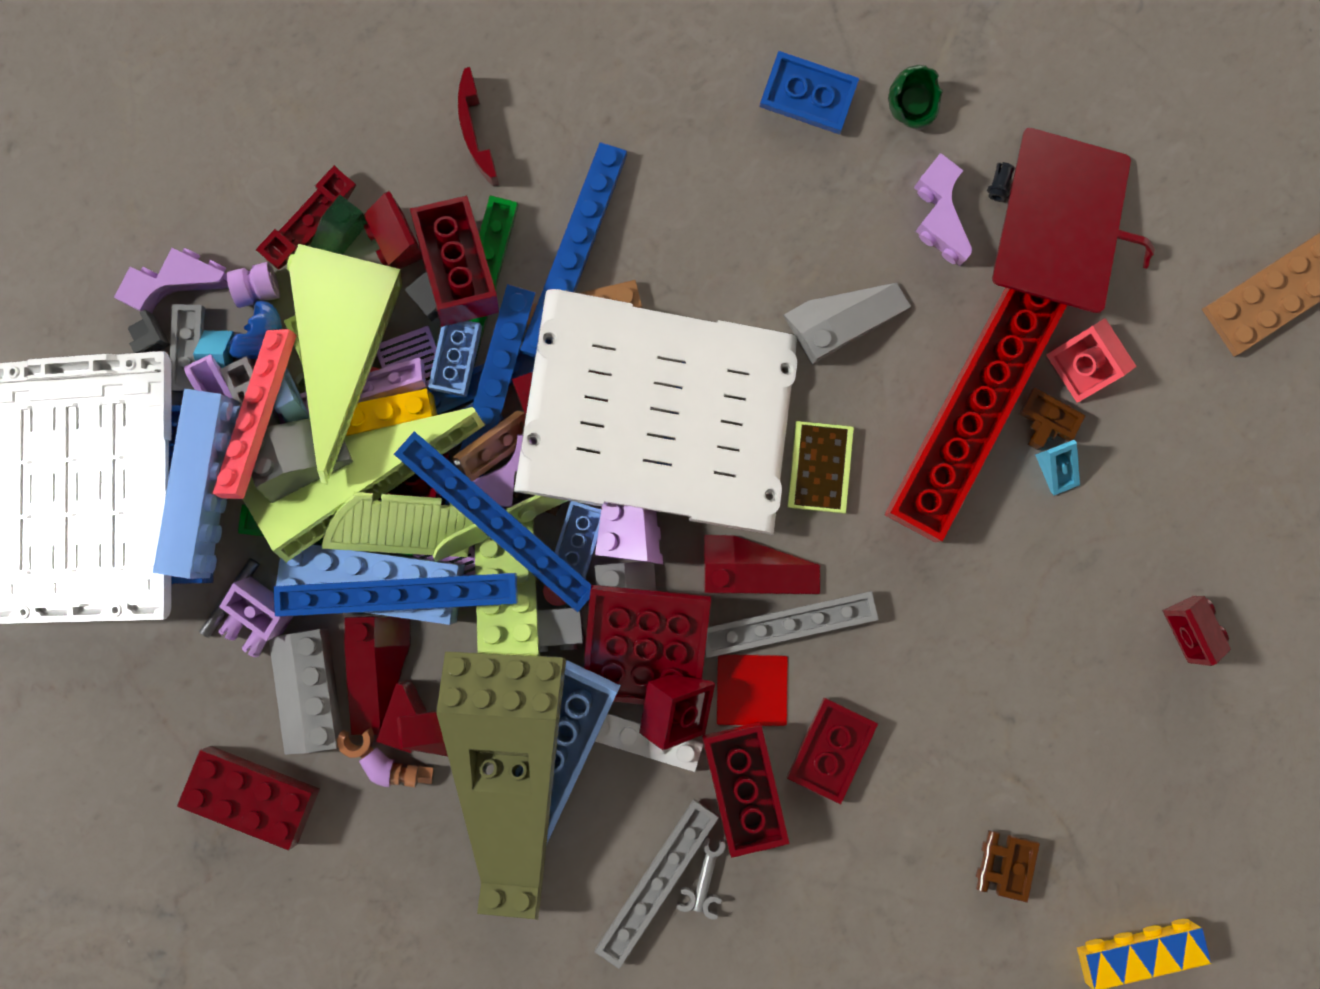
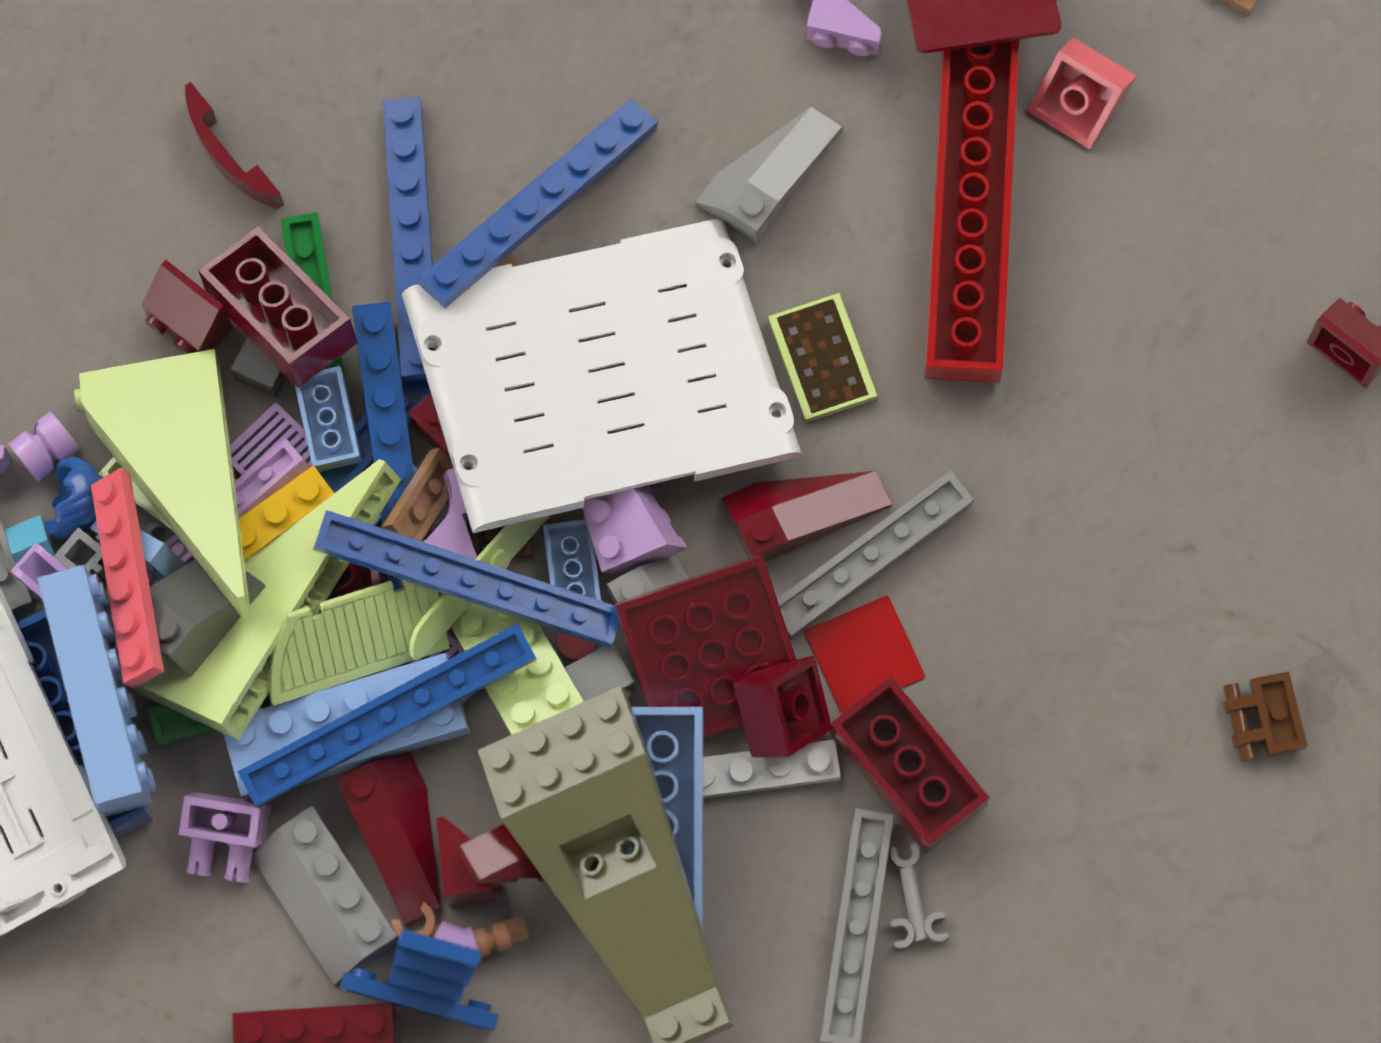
camera: 15 degrees left, 10 degrees down
flat silver bar [199,558,260,638] -> none
dark red slope [256,165,357,270] -> none
clear green slope [310,195,367,255] -> none
dark red plate [786,697,878,805] -> none
reddish brown hinge [1019,387,1086,450] -> none
medium azure slope [1035,440,1080,496] -> none
none -> blue slope [339,929,499,1031]
none -> blue plate [418,99,658,308]

